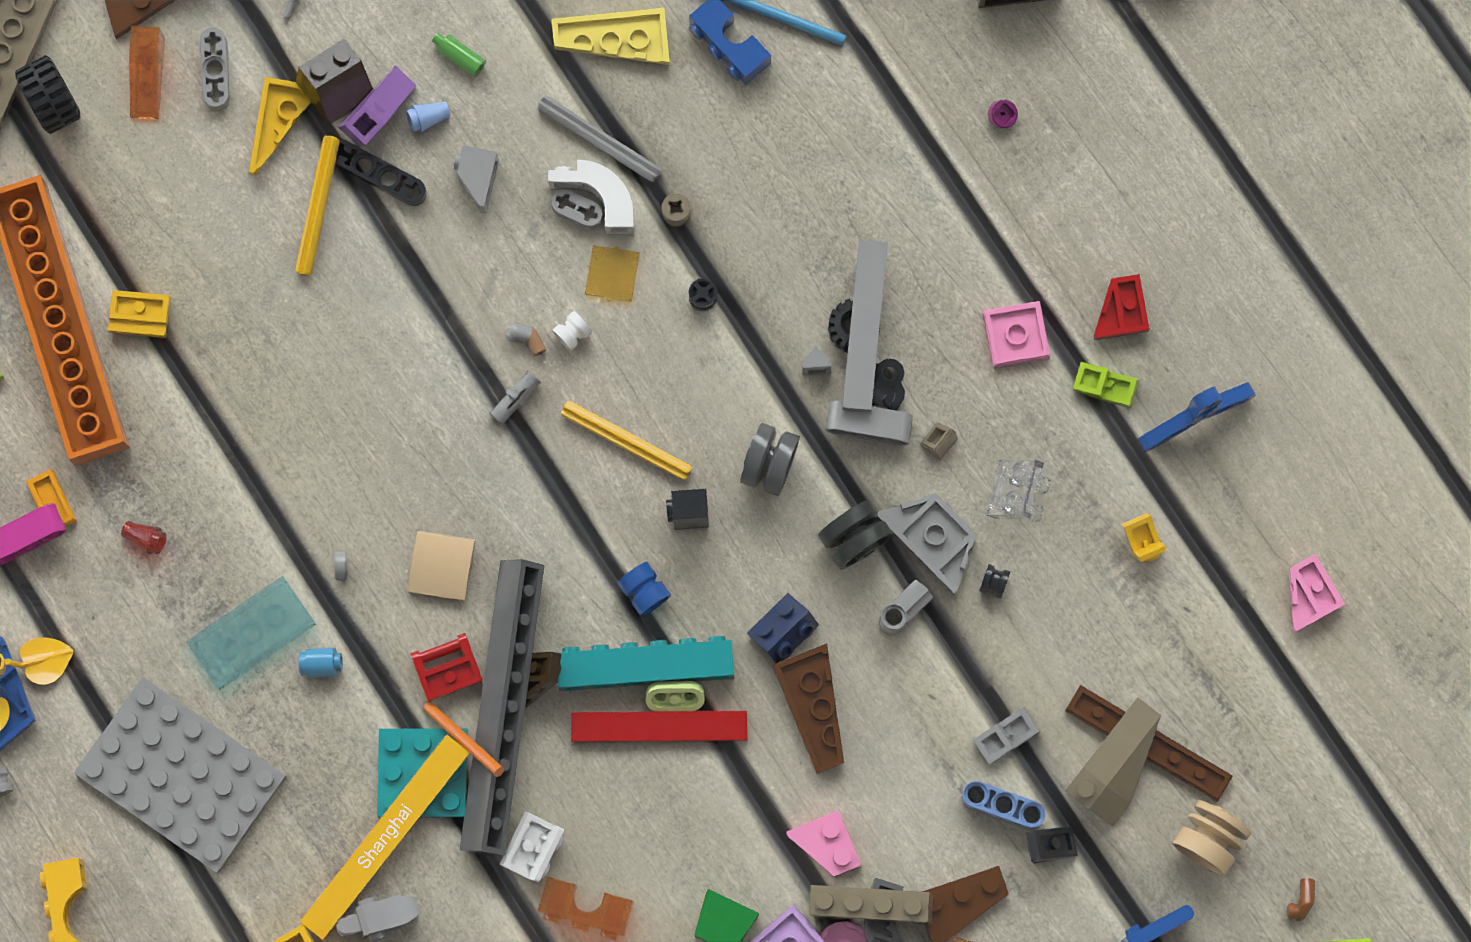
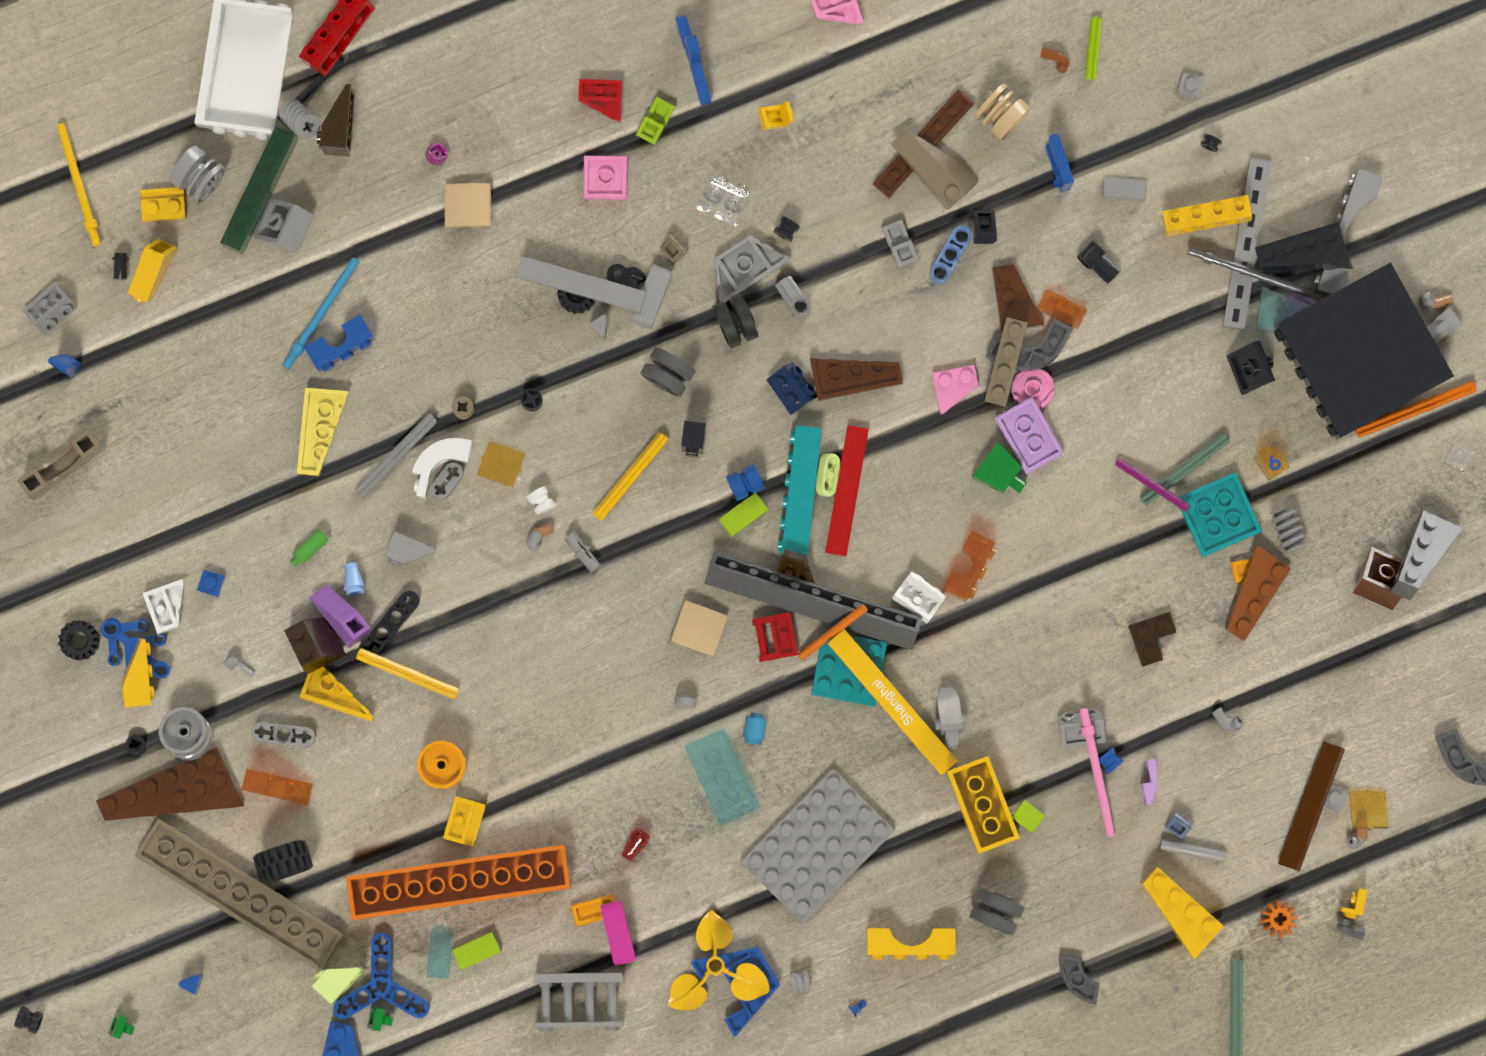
camera: 85 degrees left, 5 degrees up
none -> light orange wheel [417,741,467,790]
none -> tan slope [445,183,491,228]
none -> lime slope [719,493,768,537]

